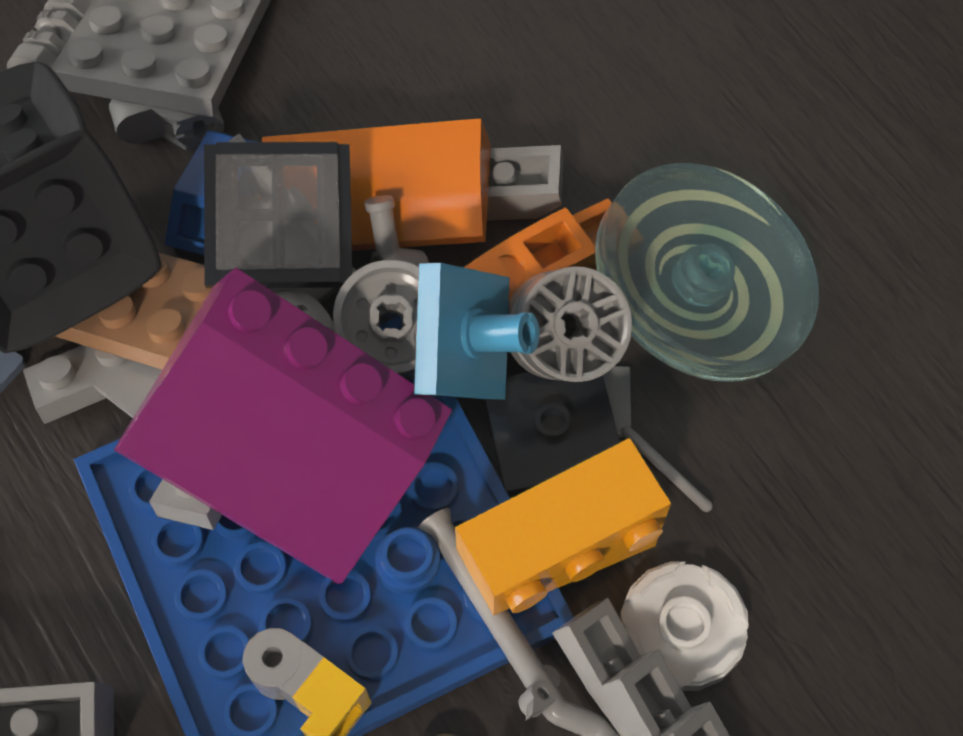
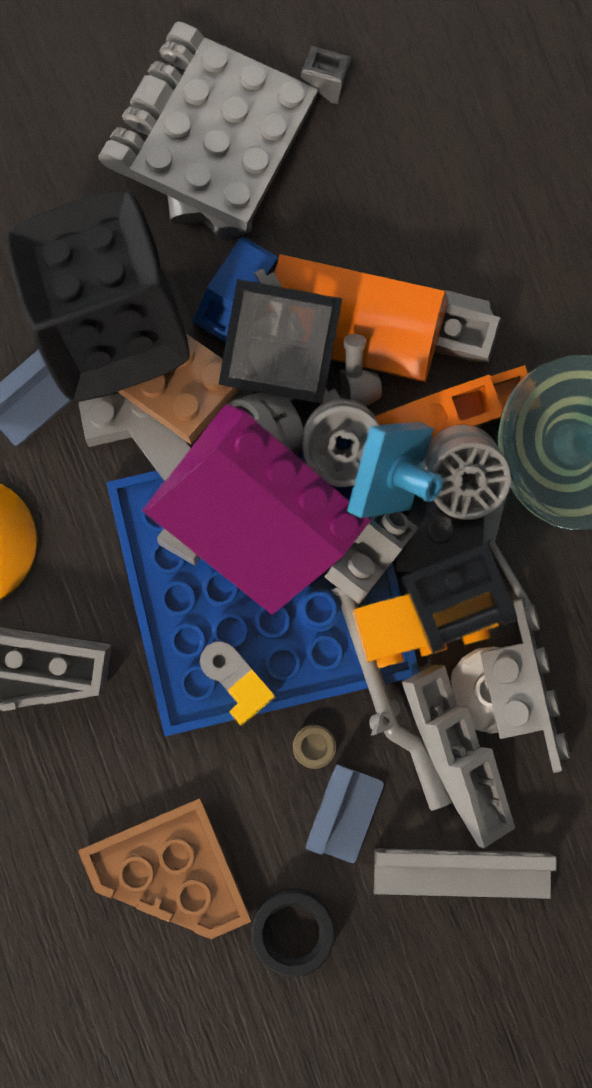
camera: 15 degrees right, 20 degrees up
none -> light grey slope [325,512,418,604]
none -> black plate [402,543,517,654]
none -> light grey bracket [480,597,570,773]

